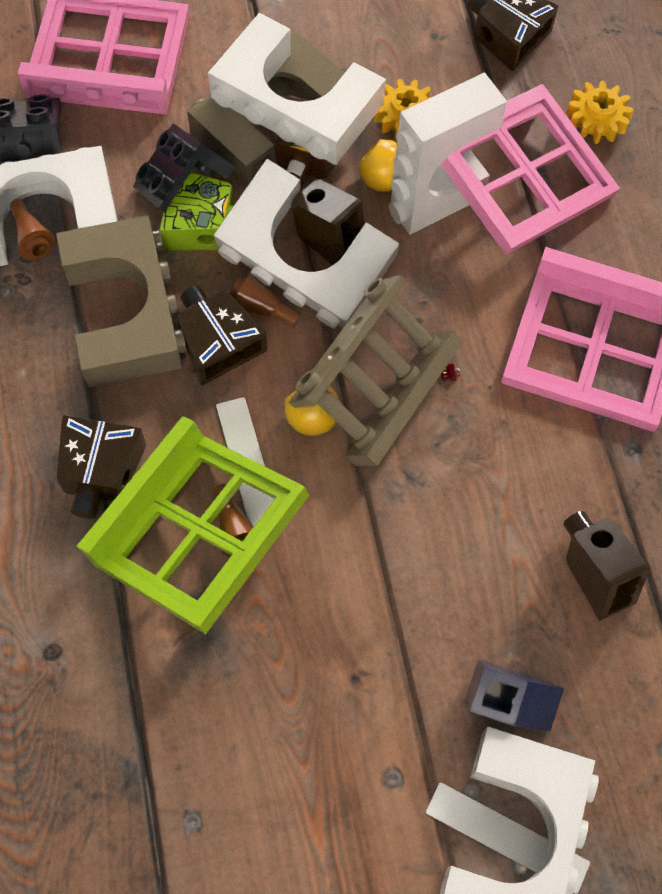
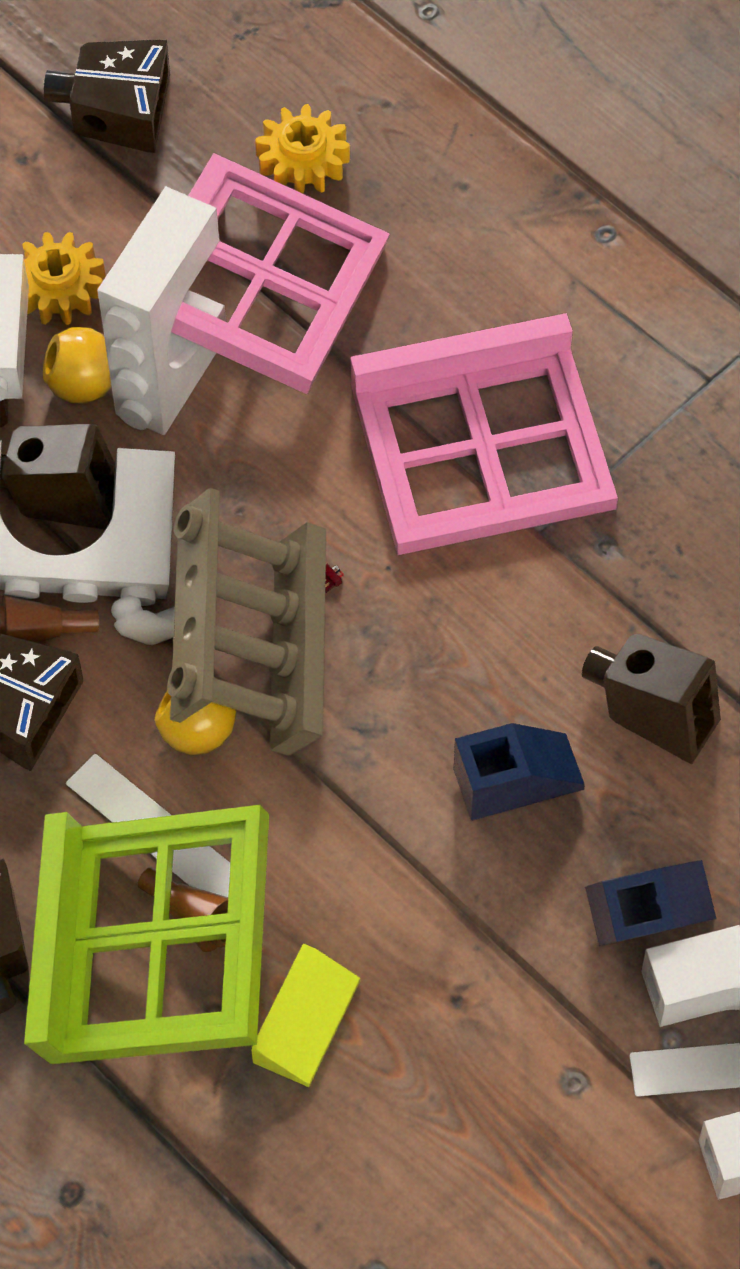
camera: 30 degrees left, 5 degrees down
none -> white arm [111,595,175,645]
none -> neon yellow slope [252,943,360,1087]
none -> dark blue slope [453,723,585,821]

